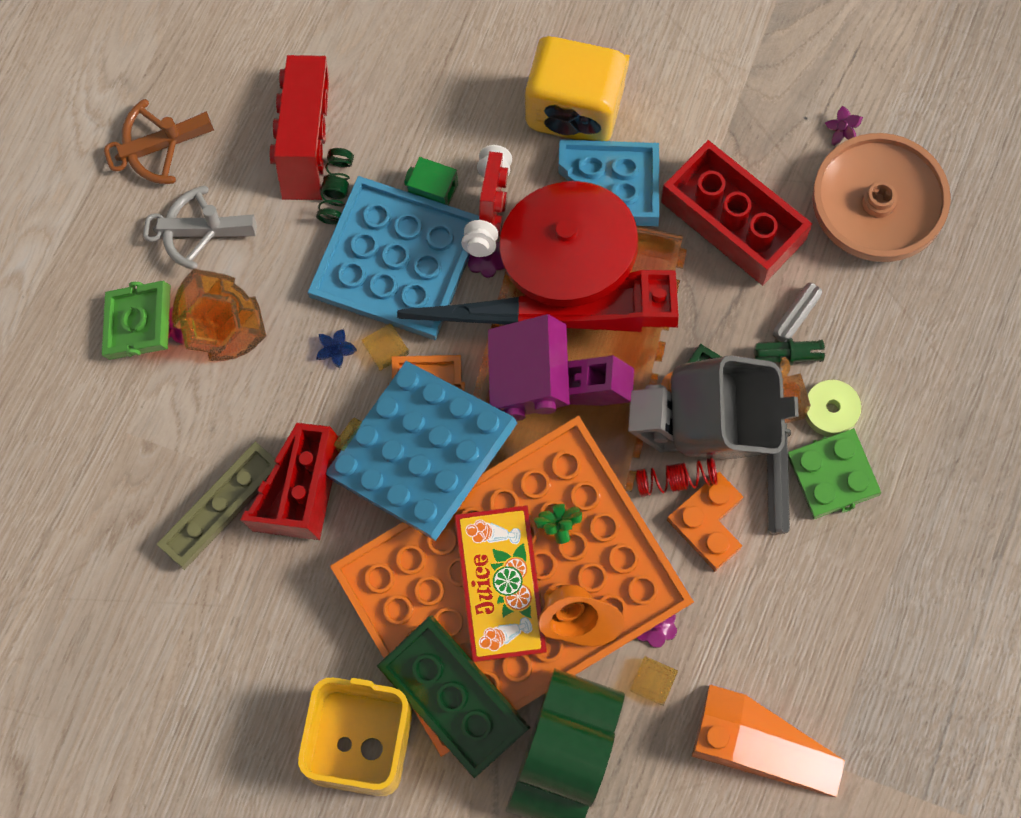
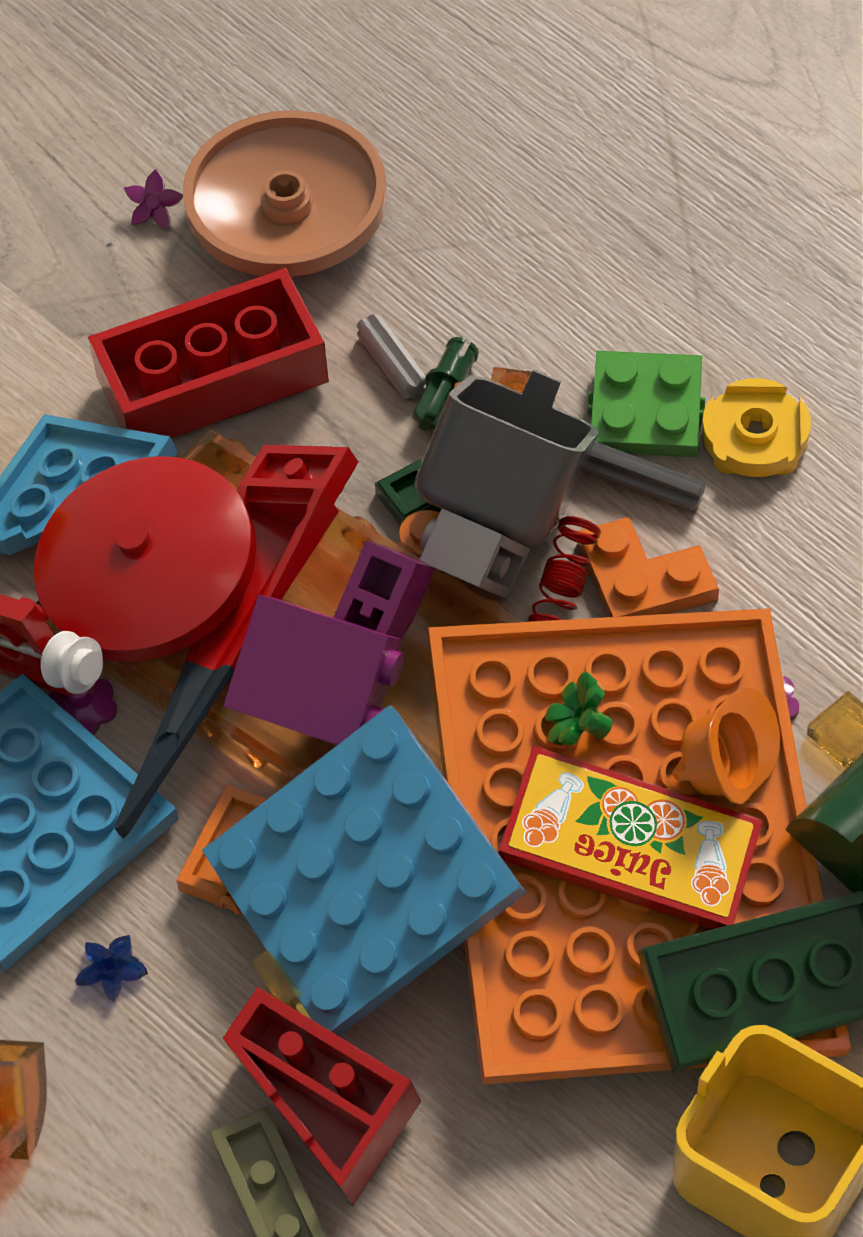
camera: 65 degrees left, 15 degrees down
clear yellow tile [362,323,409,371] -> none
yellowish green piece [803,380,861,437] -> none
none -> yellow plate [702,378,811,477]

